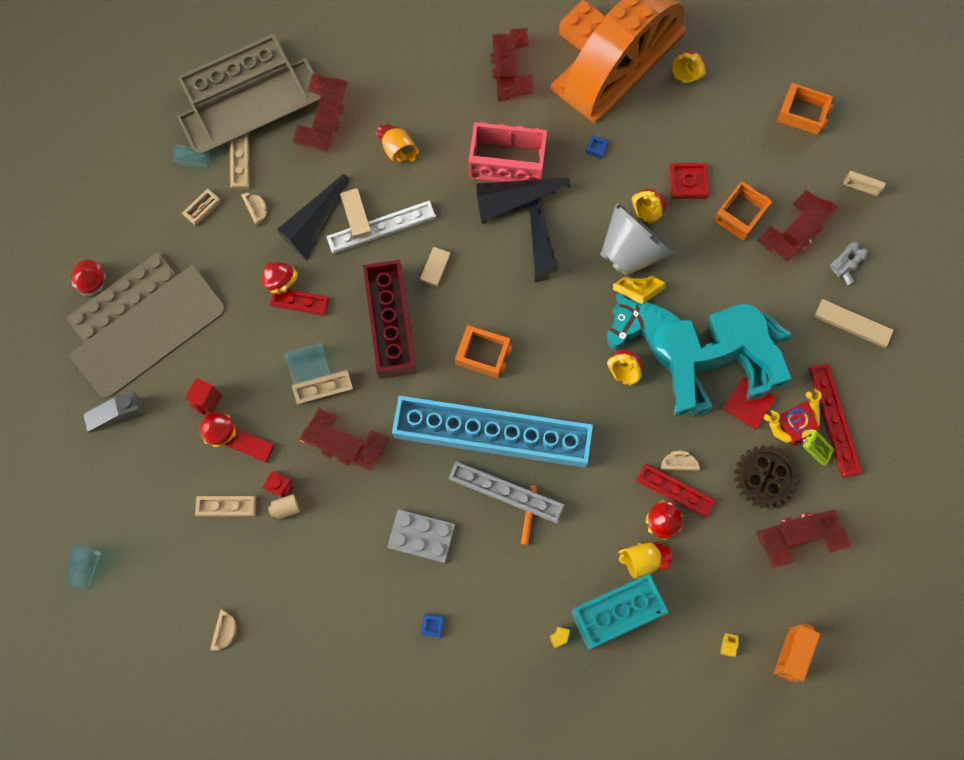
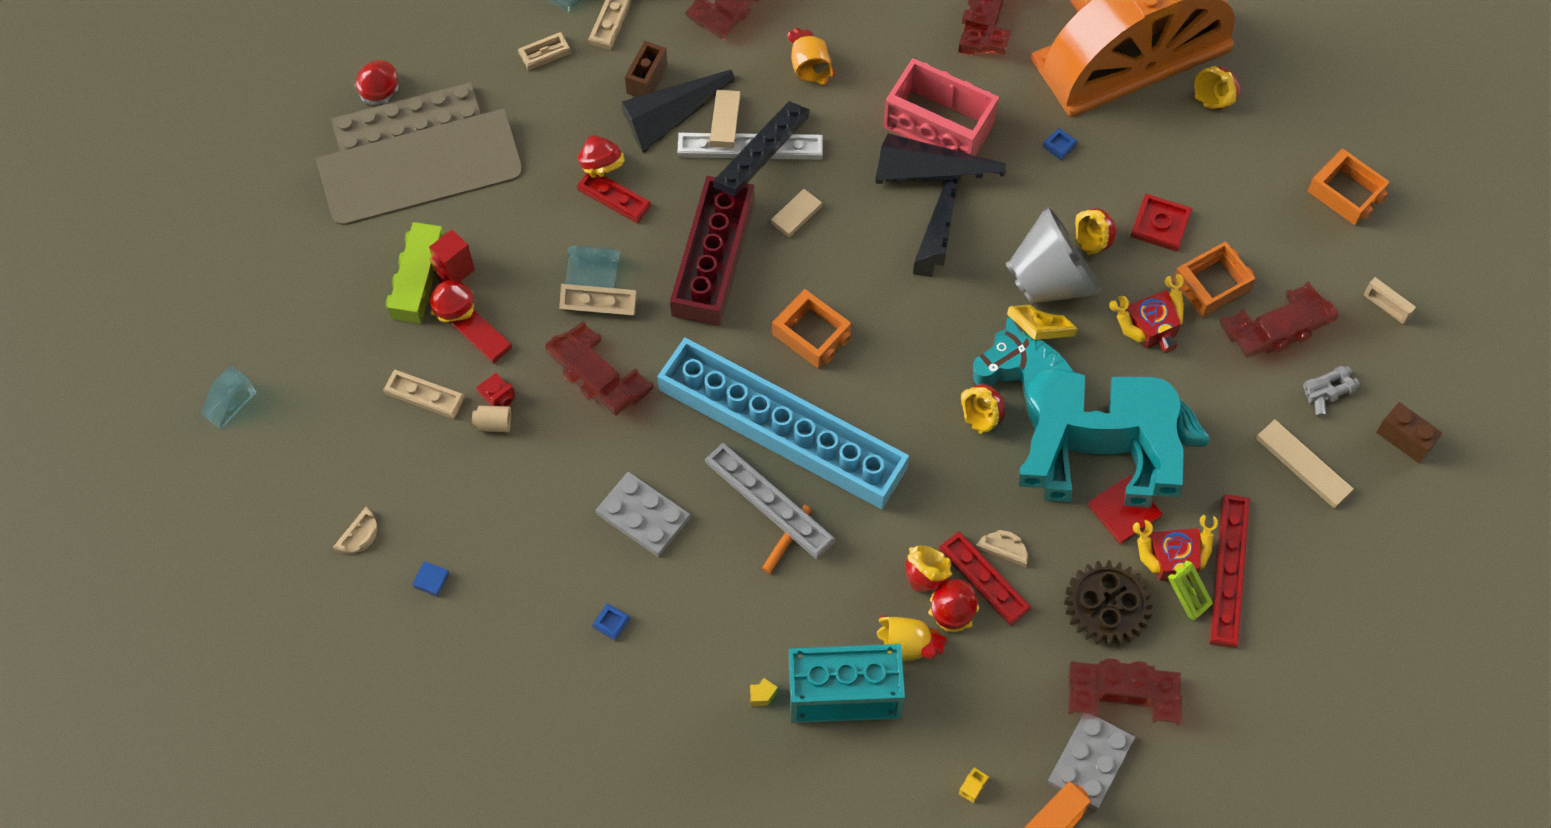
camera: 20 degrees right, 10 degrees down
dark grey slope [83,392,145,432] -> none
tan tile [241,193,268,226] -> none
none -> lime brick [386,222,444,324]
none -> blue tile [412,561,449,597]
none -> reddish brown brick [625,41,668,97]
none -> black plate [713,101,810,197]
none -> yellow hair [905,546,952,592]
none -> light grey plate [1047,711,1135,811]
none -> torso [1109,274,1184,353]
none -> reddish brown brick [1376,402,1443,464]

